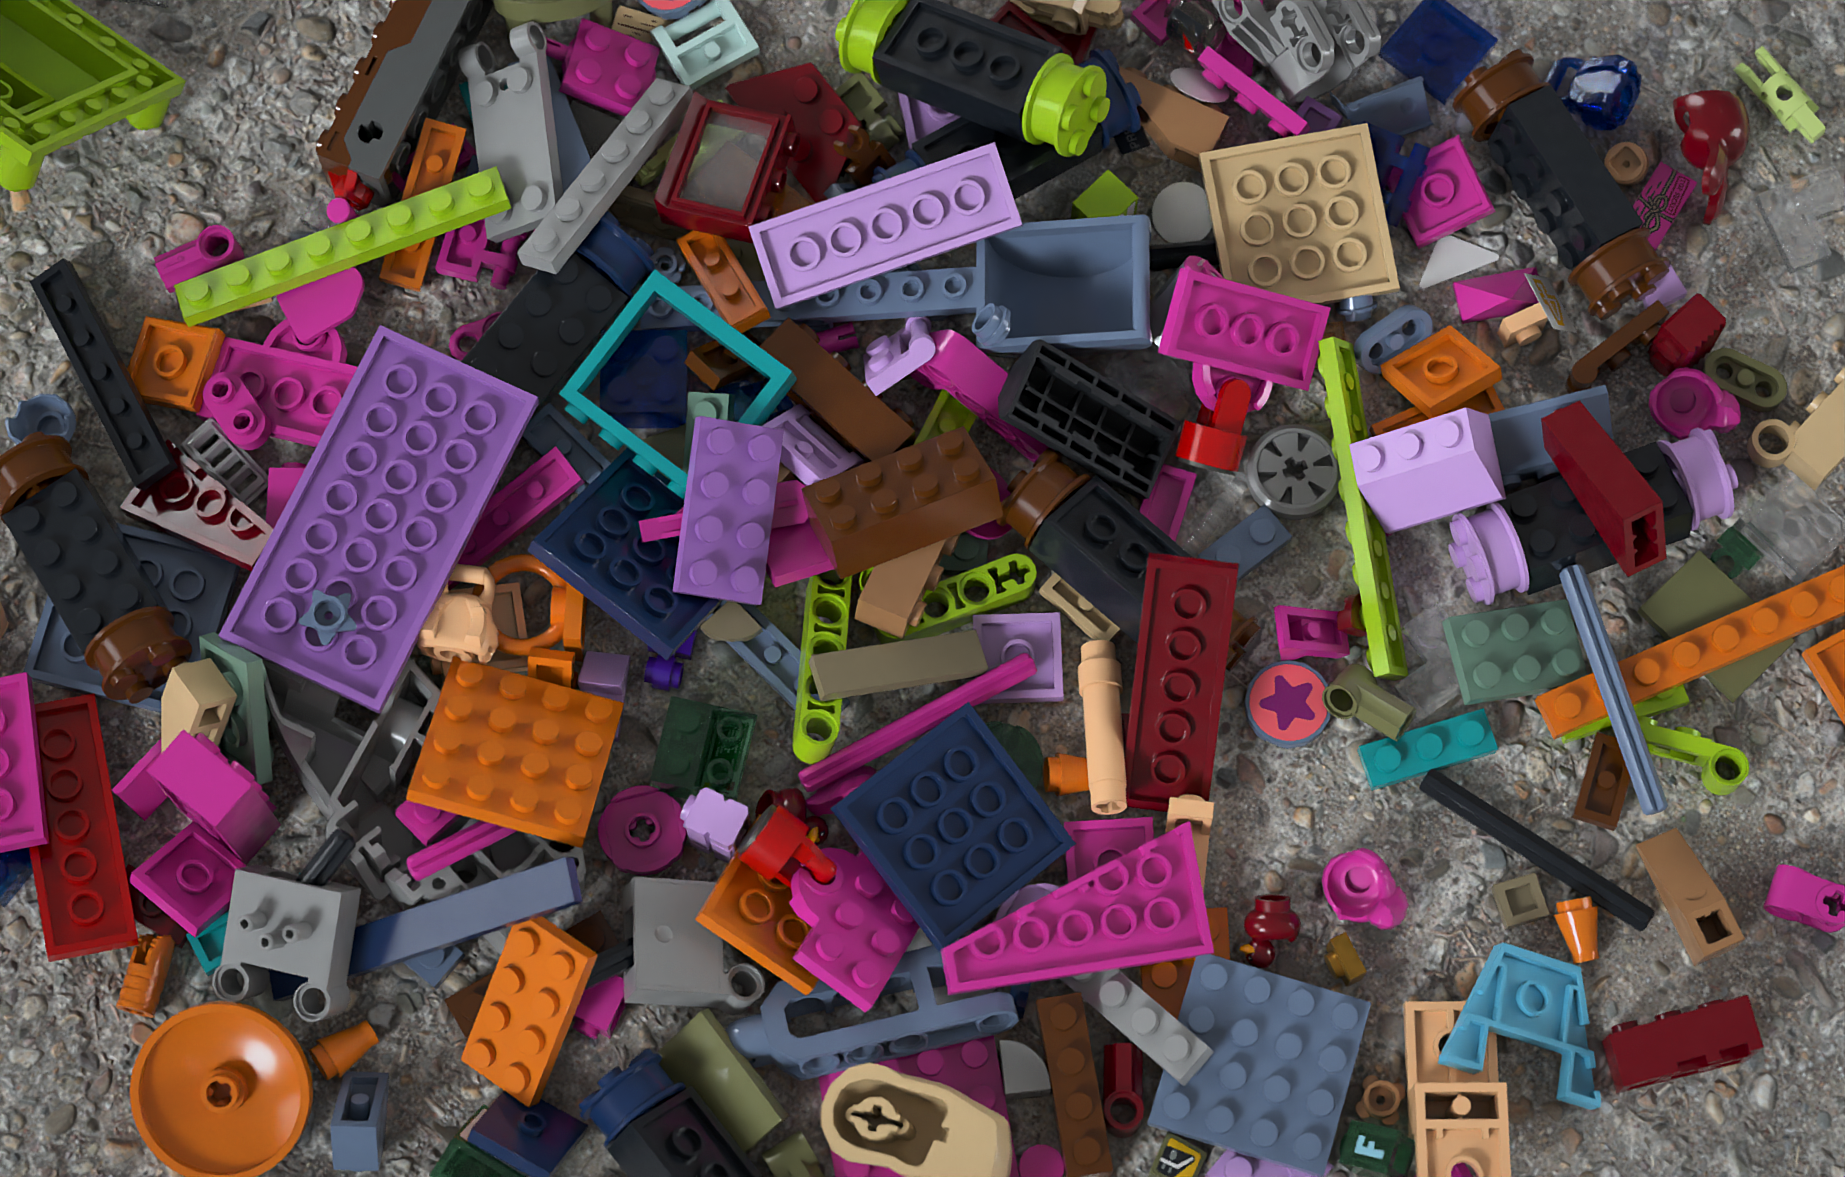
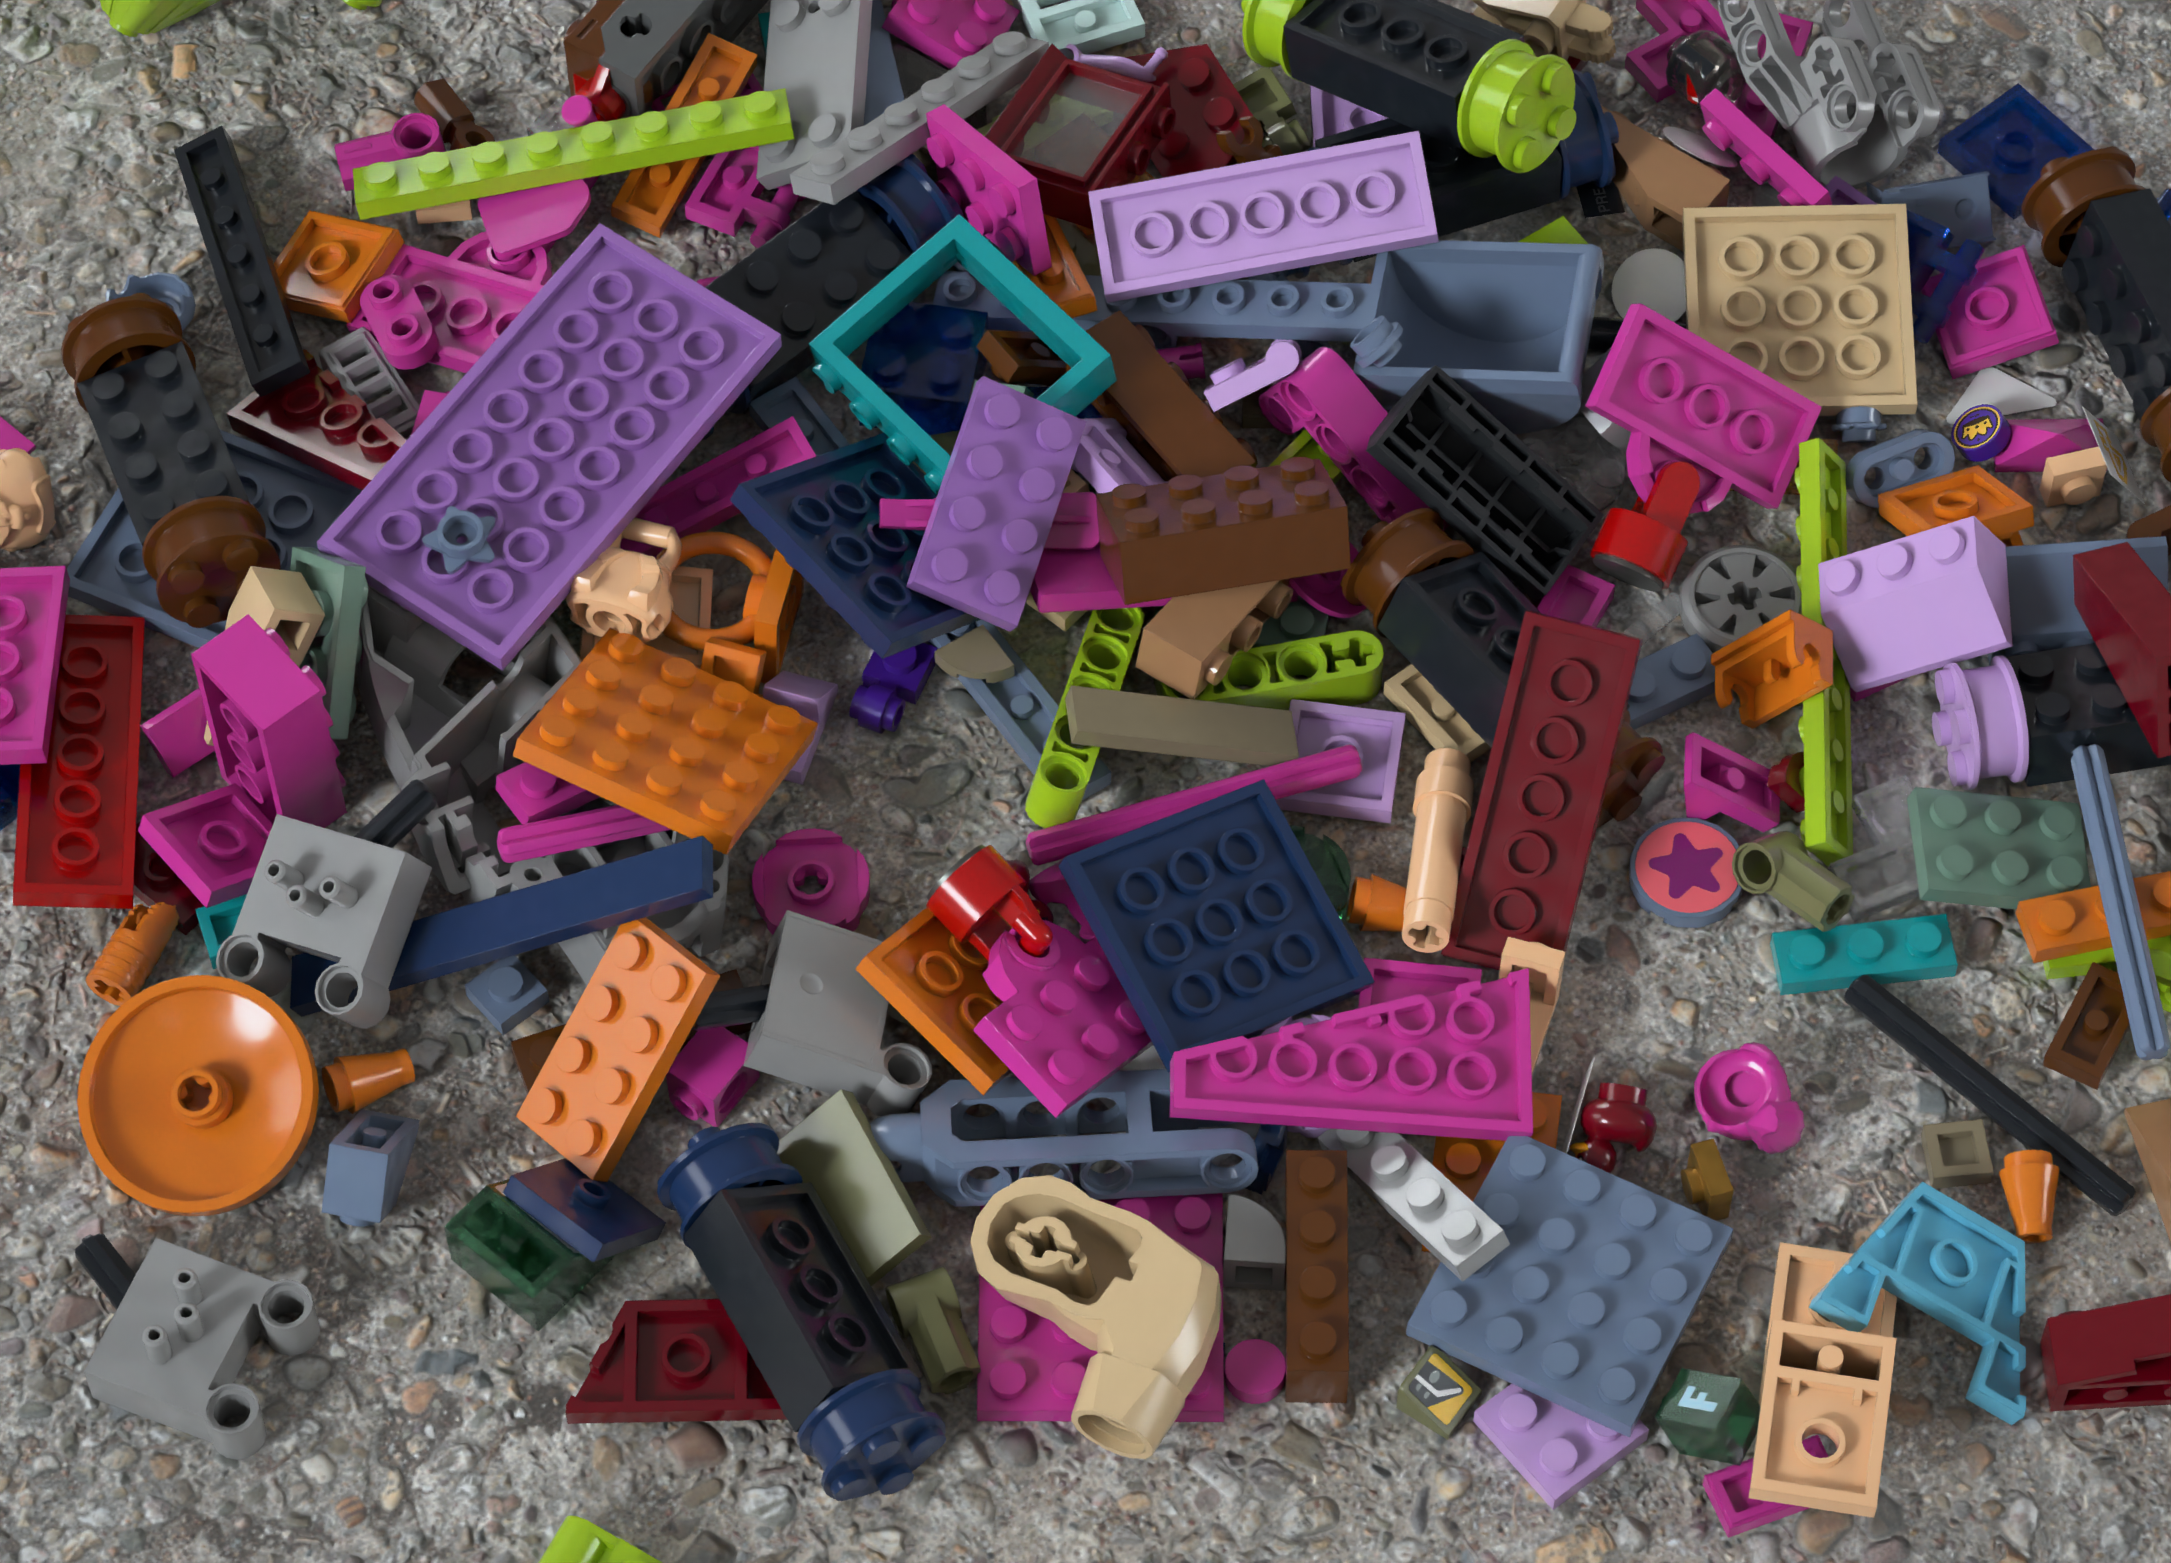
camera: 10 degrees right, 15 degrees down
clear green slope [650,696,758,801] -> none
lavender brick [680,787,751,863] -> none
dark red piece [1103,1043,1144,1138] -> none
medium nougat plate [1355,1075,1406,1126] -> none
none -> reddish brown bar [414,79,495,150]
none -> dark pink plate [926,104,1052,276]
none -> lavender piece [1066,44,1168,82]
none -> white sticker [1562,1057,1595,1154]
none -> orange hinge [1711,609,1833,729]
none -> dark purple tile [1951,404,2011,462]

